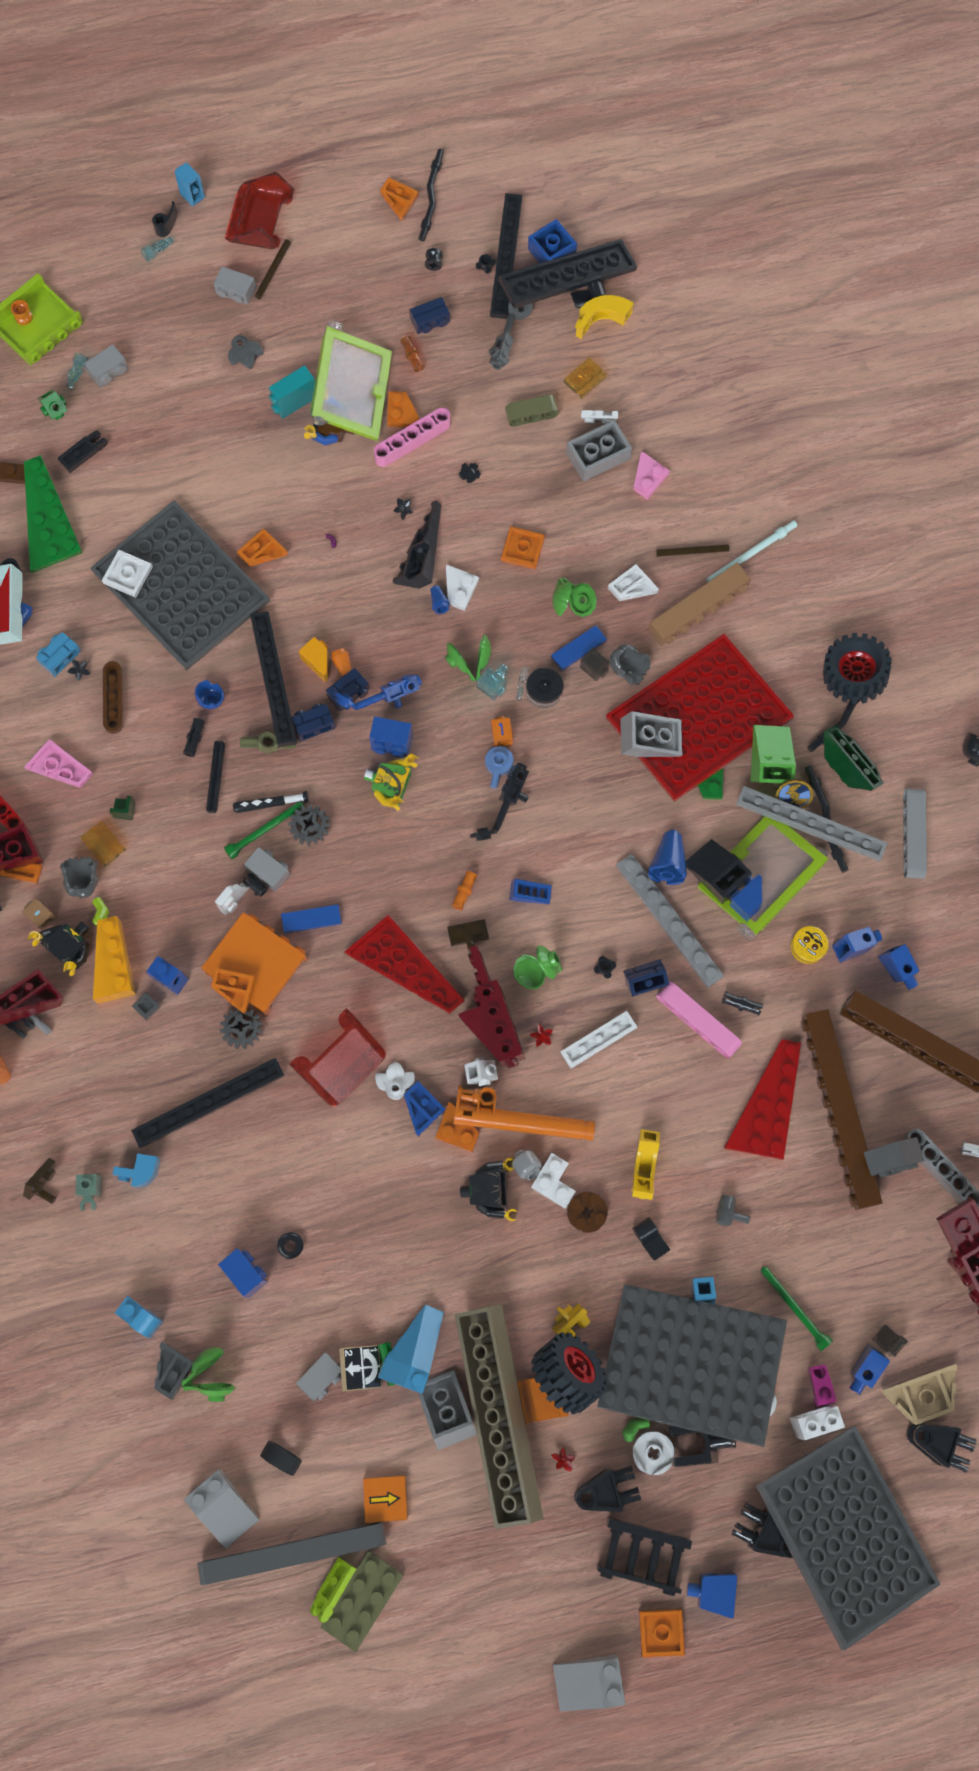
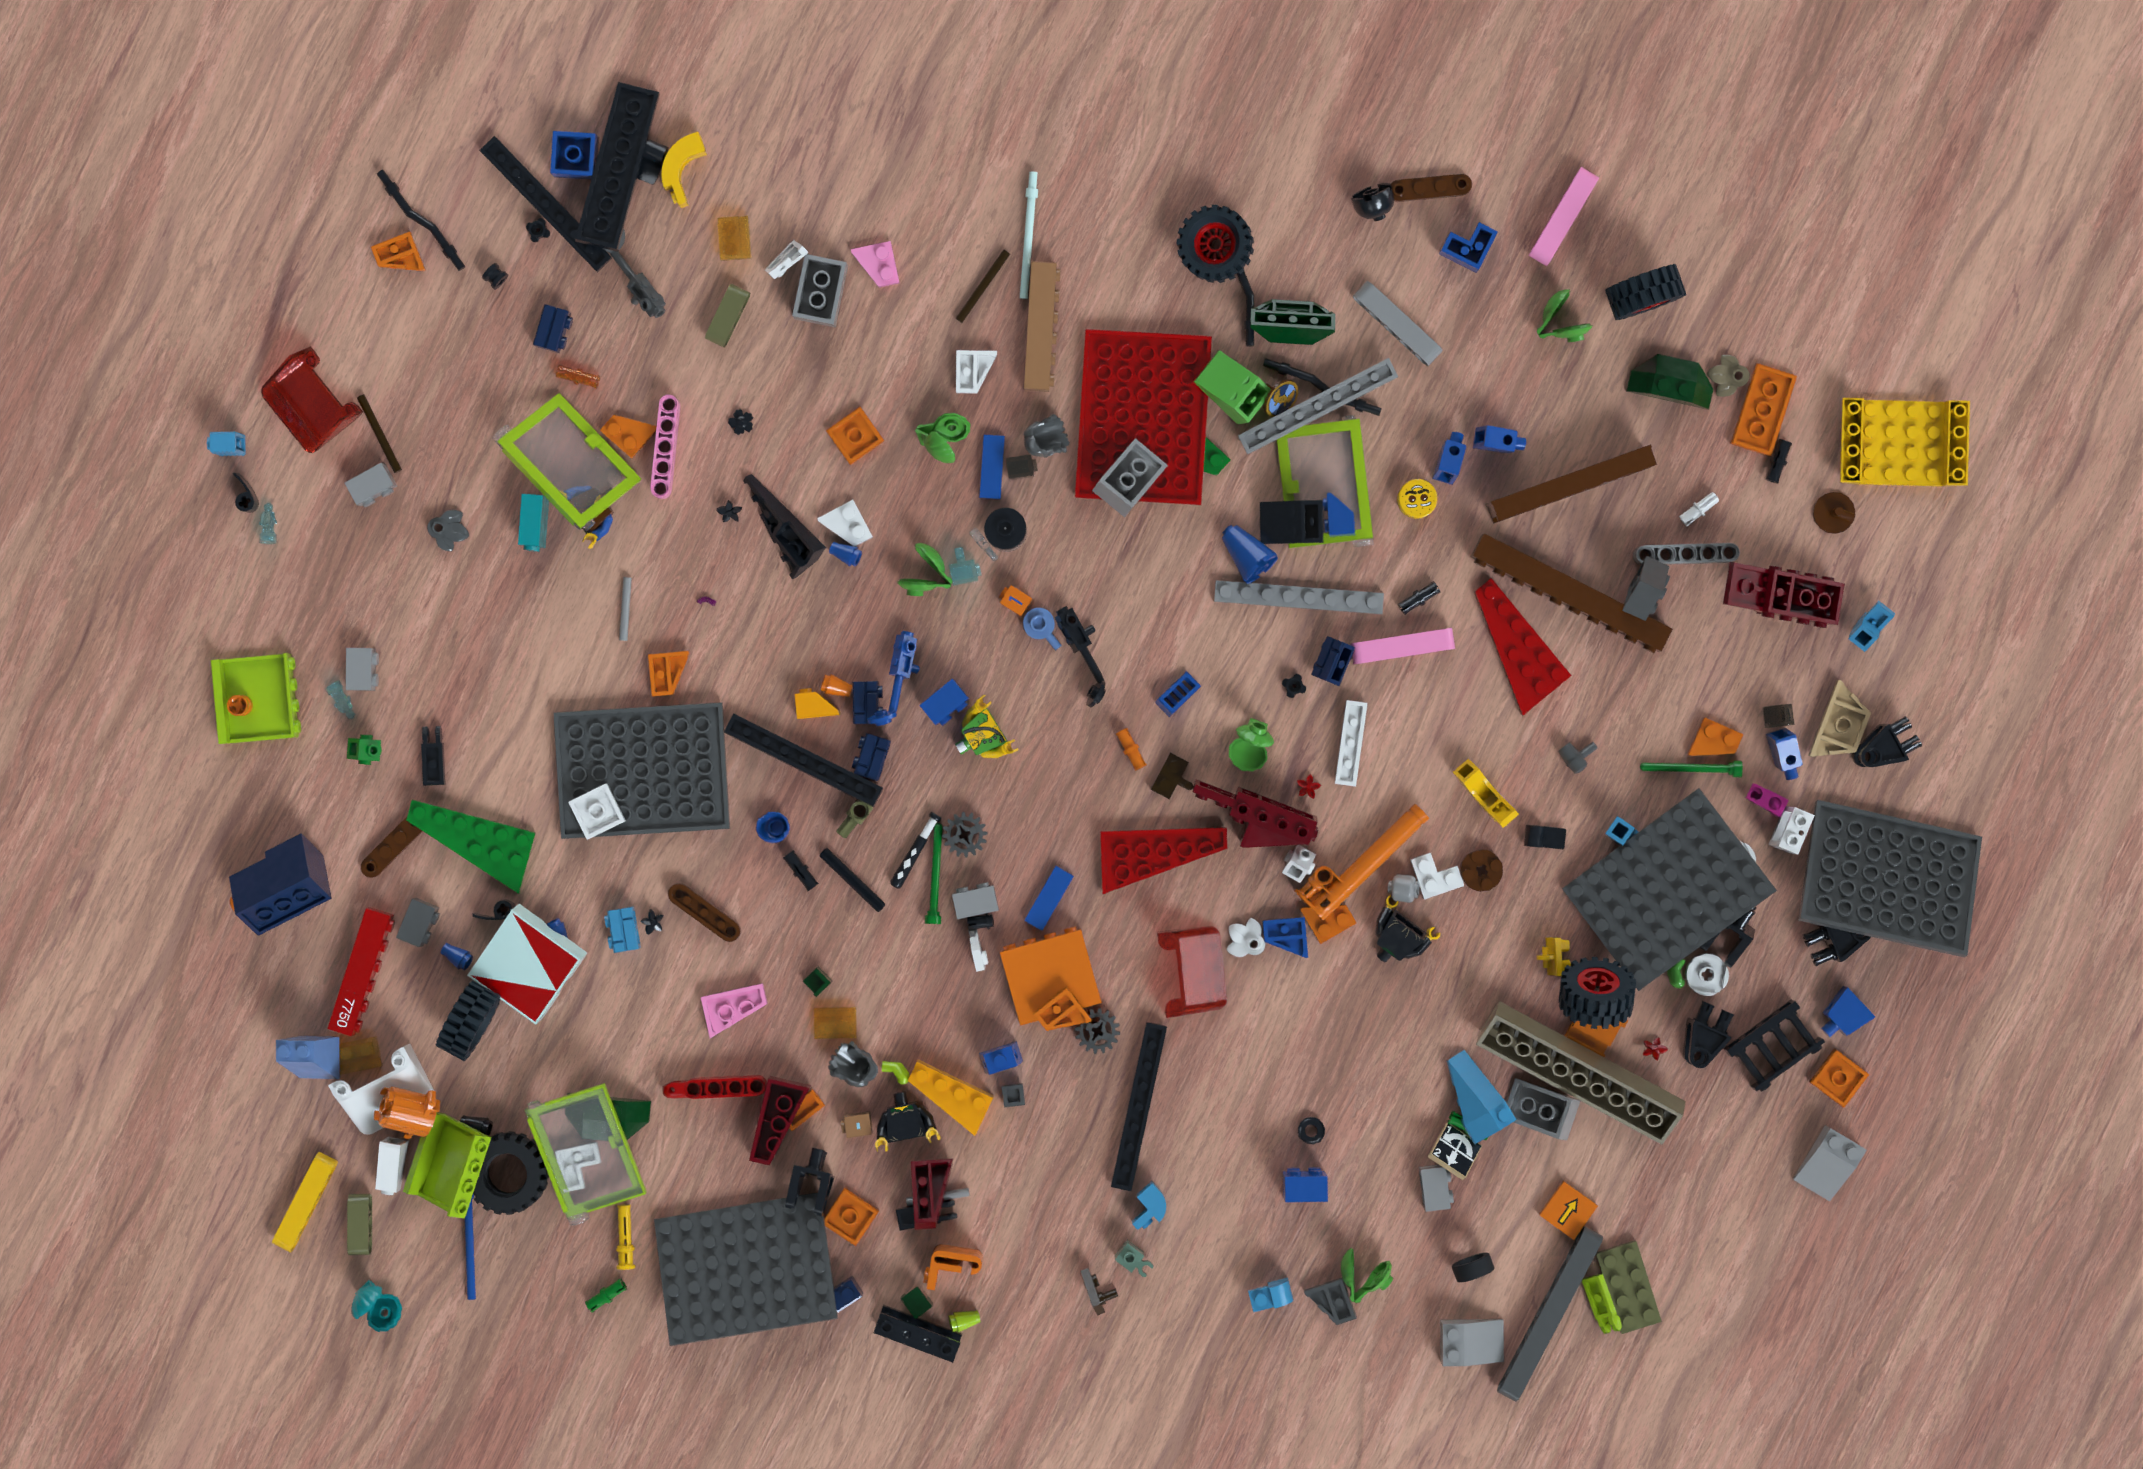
camera: 50 degrees left, 15 degrees up
none -> light grey bar [619,577,632,641]
none -> orange wing [1687,717,1744,756]

